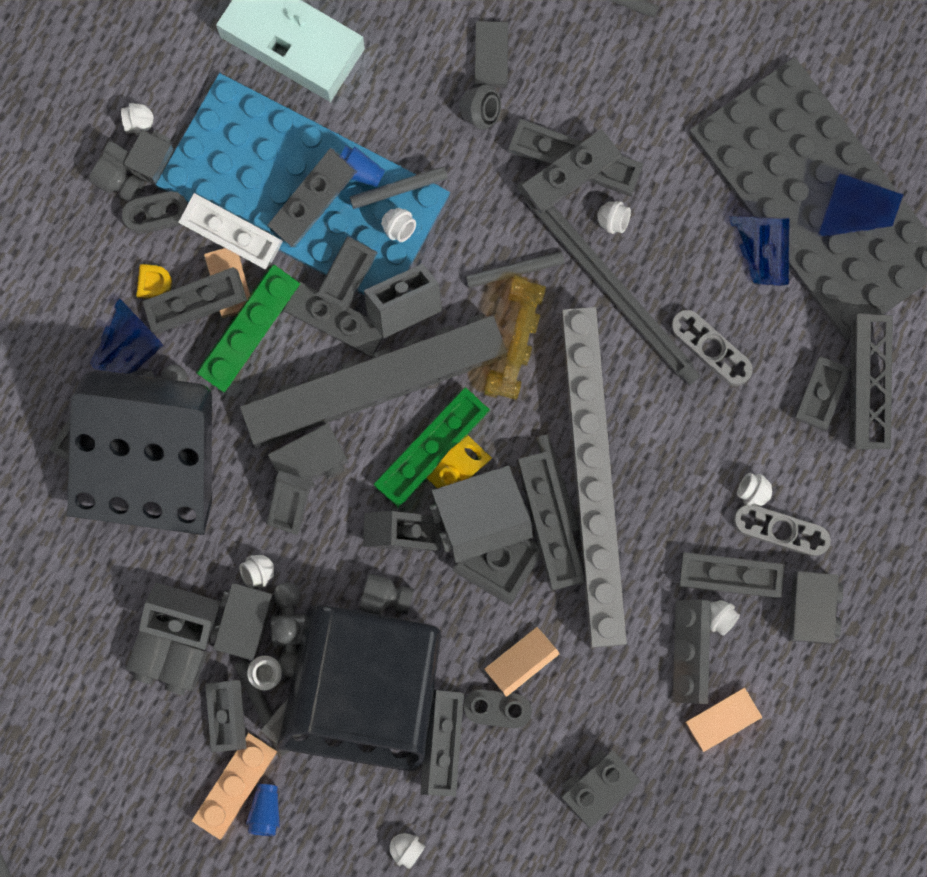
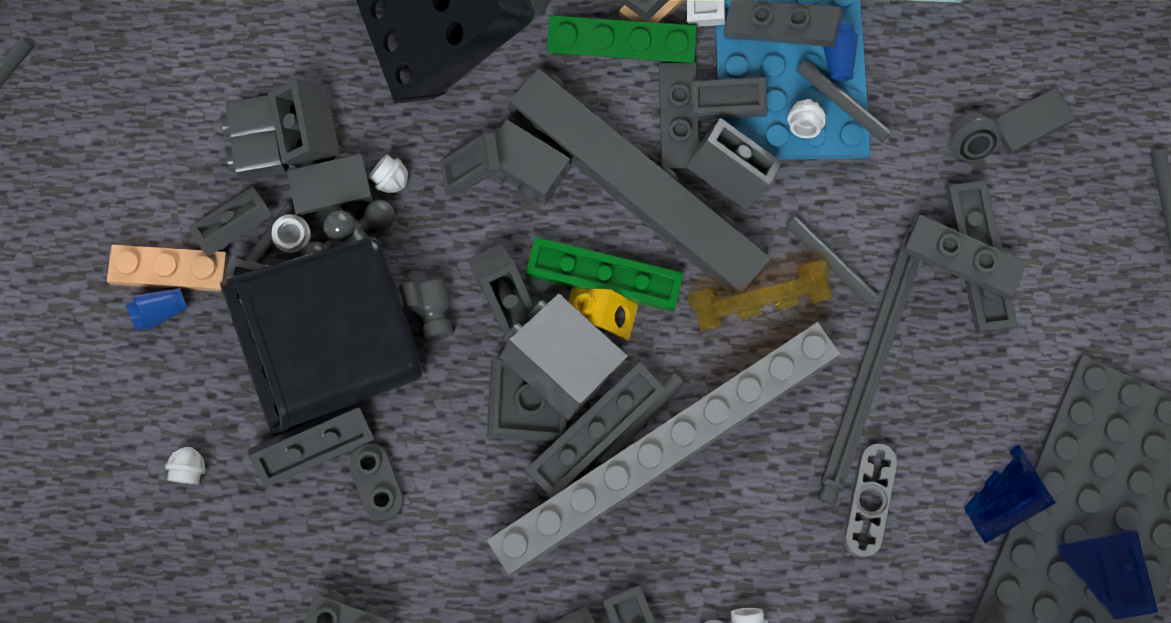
camera: 60 degrees right, 5 degrees down
light nougat tile [484,627,559,697] -> none
white plate [597,201,631,234] -> none

